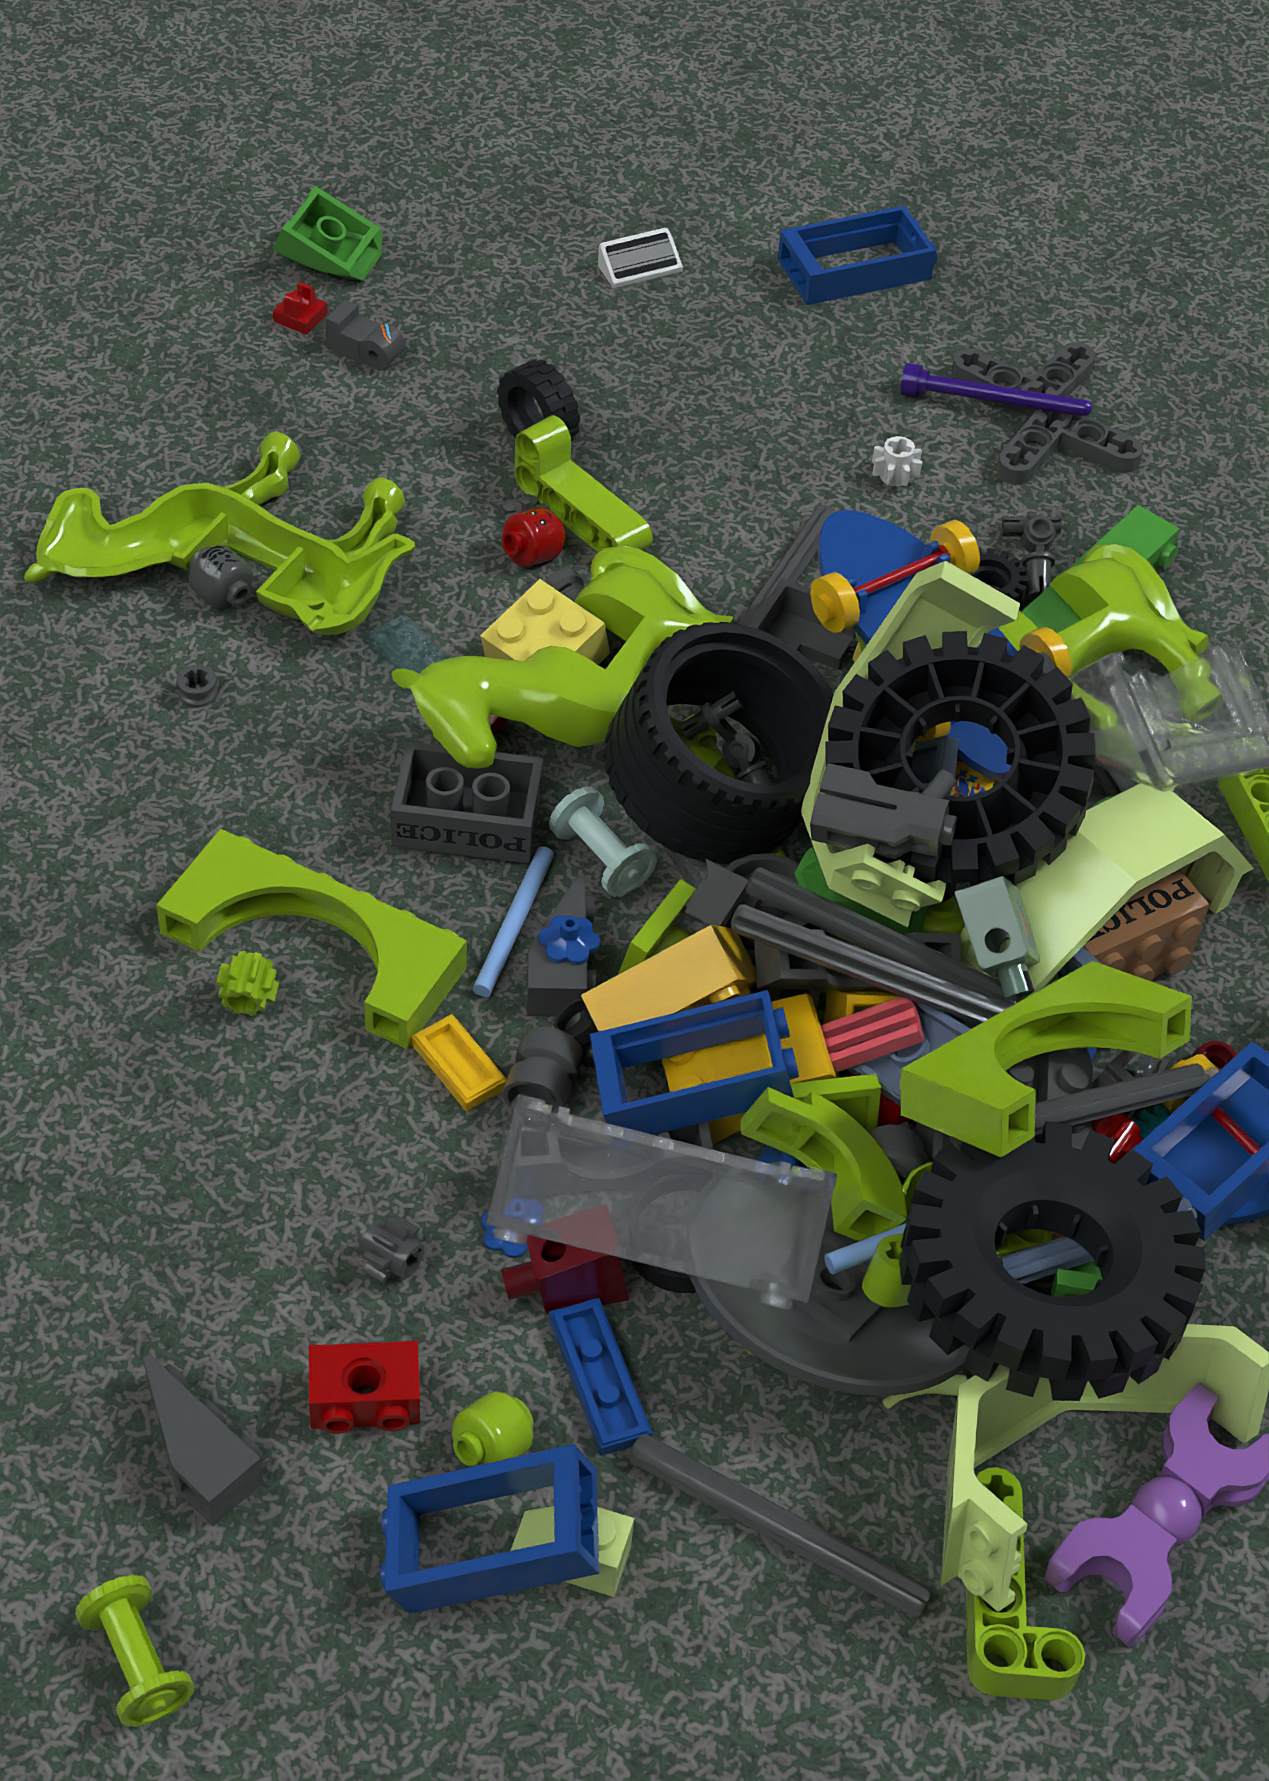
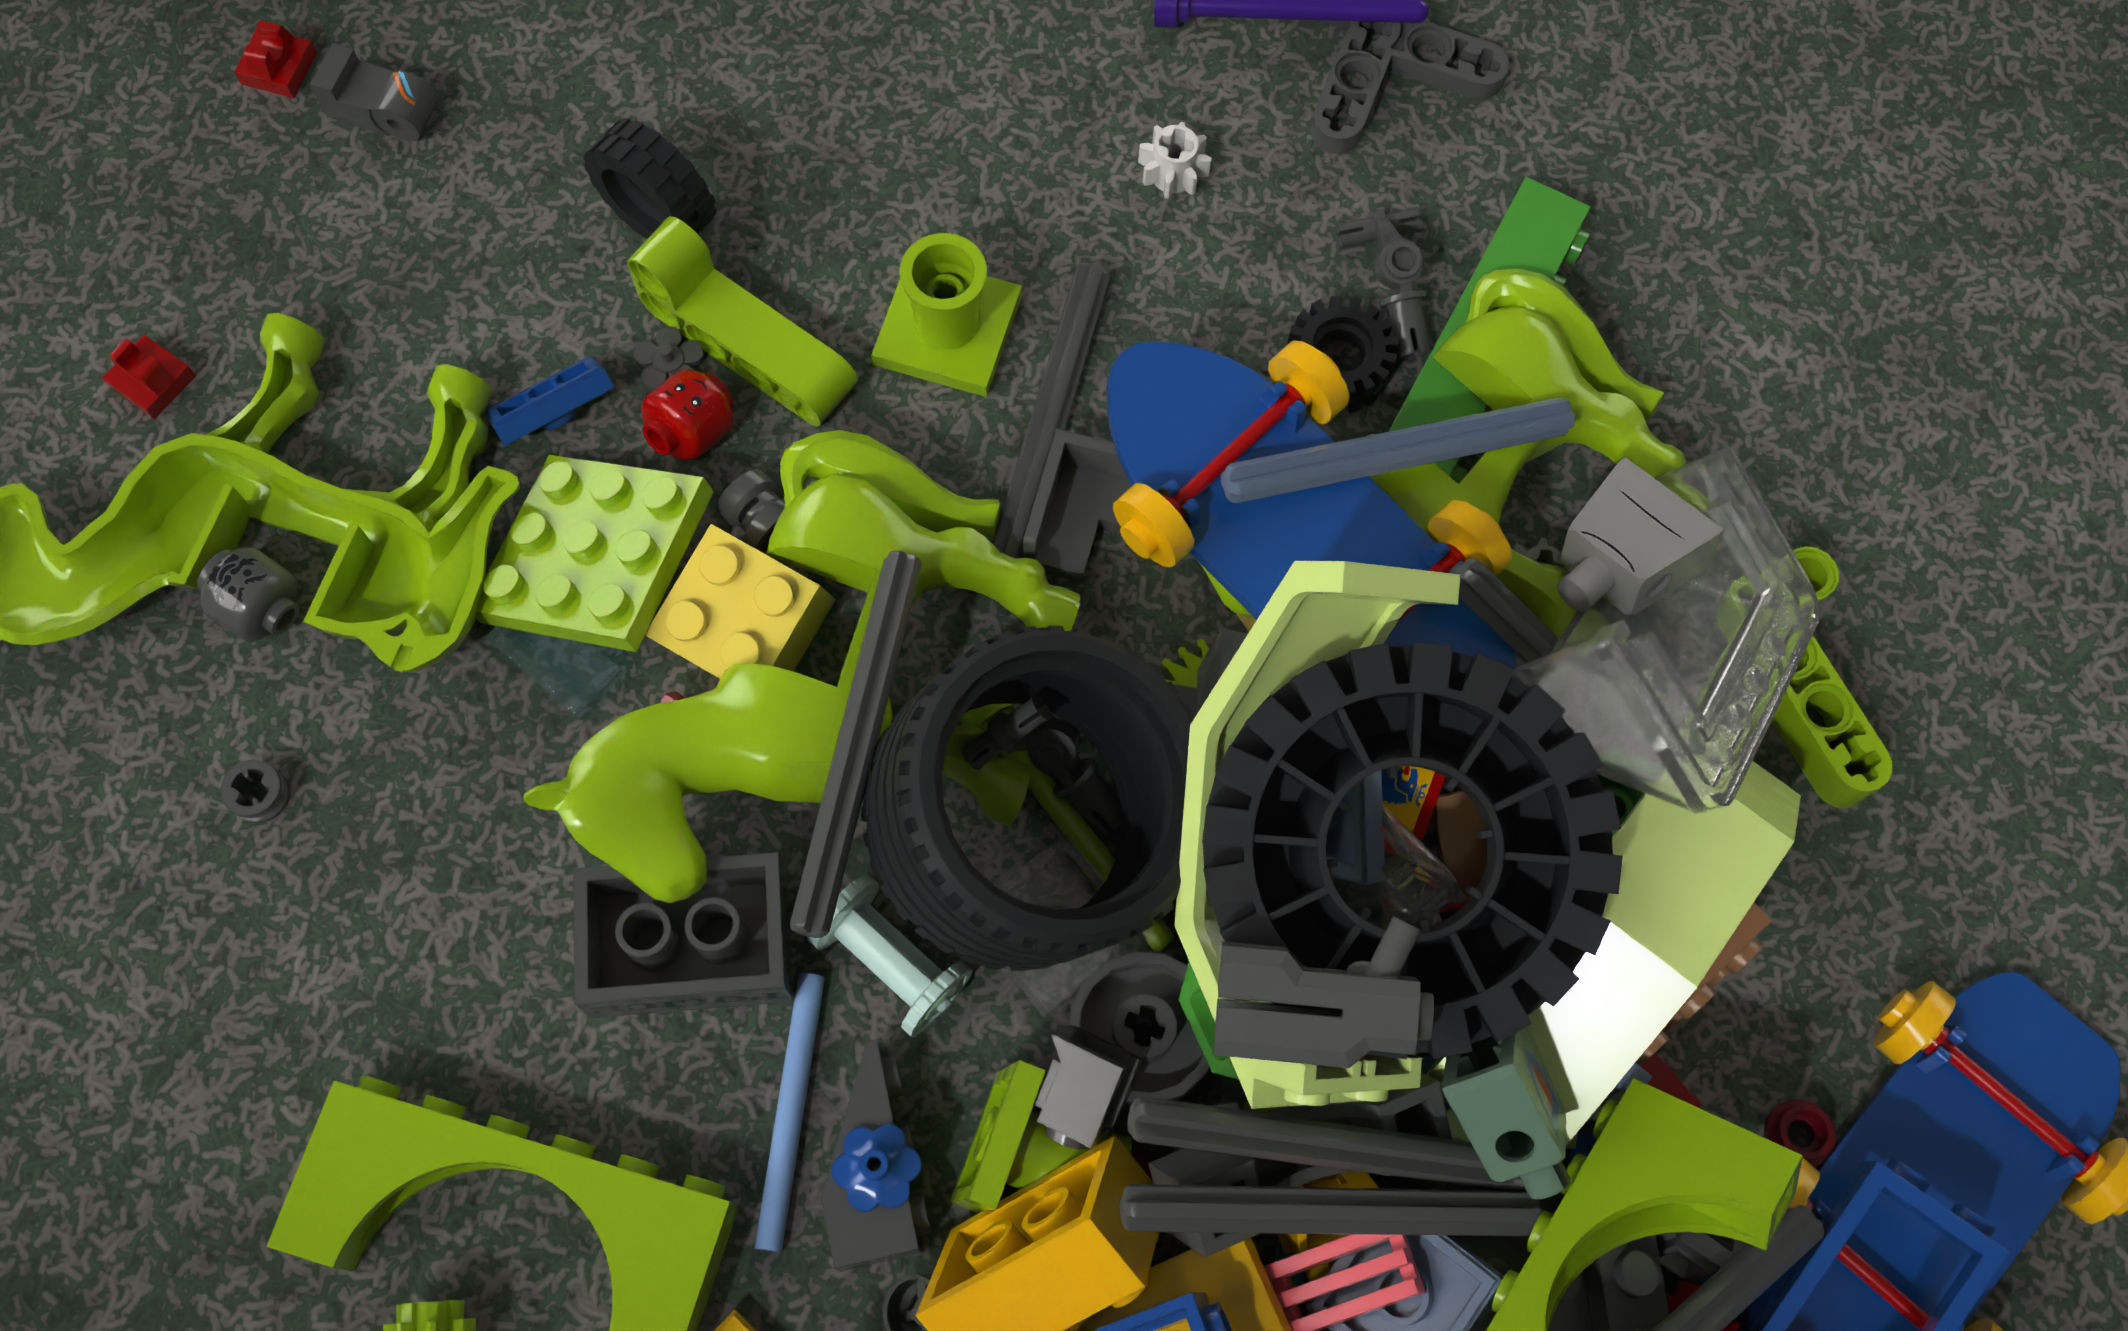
camera: 10 degrees left, 20 degrees up
none -> red tile [102,334,197,420]
none -> lime plate [476,455,714,652]
none -> blue plate [485,356,615,446]
none -> dark grey axle [790,550,922,938]
none -> lime plant [871,233,1022,397]
none -> sand blue axle [1221,398,1576,504]
none -> light grey torso [1558,457,1724,615]

